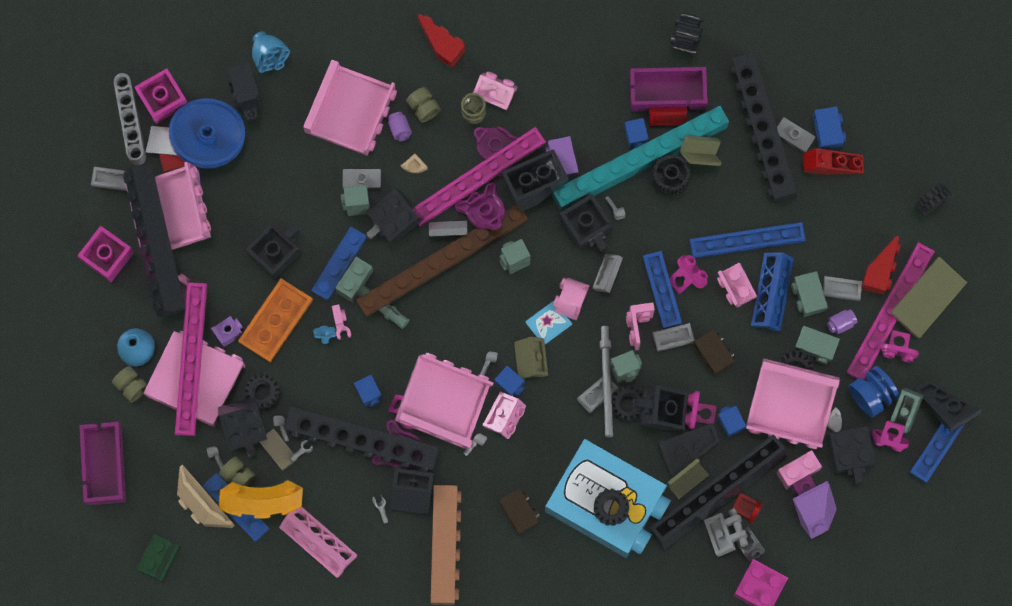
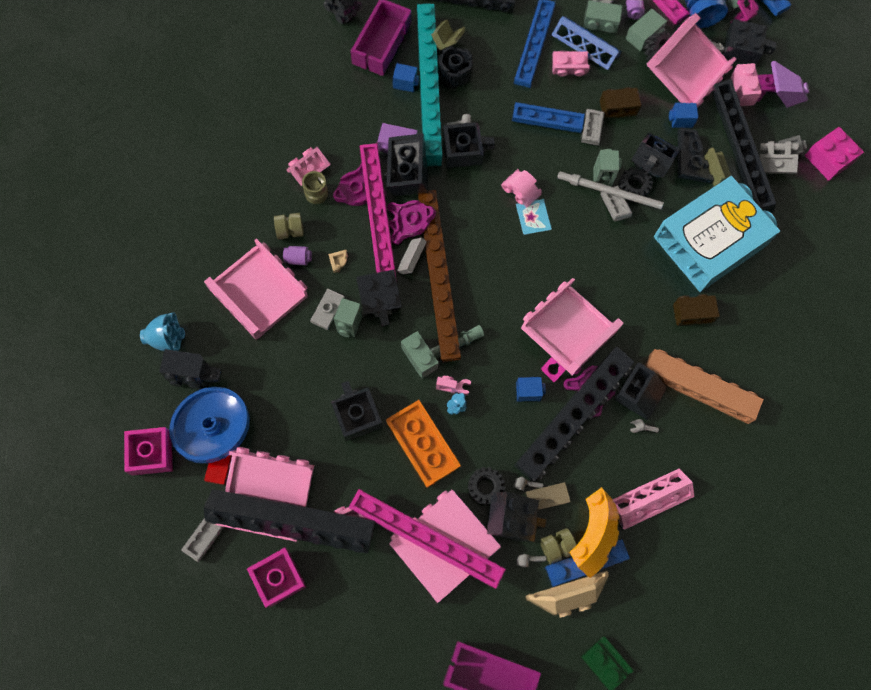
camera: 70 degrees left, 5 degrees down
olive wheel [112,366,148,403] -> none
light grey beam [114,73,146,165] -> none
dark azure piece [117,328,156,366] -> none
white sticker [146,126,176,155] -> none
medium lavender brick [211,316,243,347] -> none
light grey hand [289,440,313,462] -> none
blue plate [311,227,367,301] -> none
red slope [418,14,465,68] -> none
light grey hand [463,434,487,456] -> none
light grey hand [480,351,498,376] -> none
bright pink bracket [483,391,526,439] -> none
blue brick [494,366,525,397] -> none
sand green brick [499,239,530,274] -> none
olive panel [514,337,548,379] -> none
light grey plate [592,254,623,293] -> none
black tyre [593,488,630,526] -> none
bright pink bracket [626,302,655,351] -> none
red tile [649,107,687,126] -> none
dark pink bracket [669,255,708,294] -> none
dark pink bracket [685,391,716,429] -> none
red tile [732,493,762,523] -> none

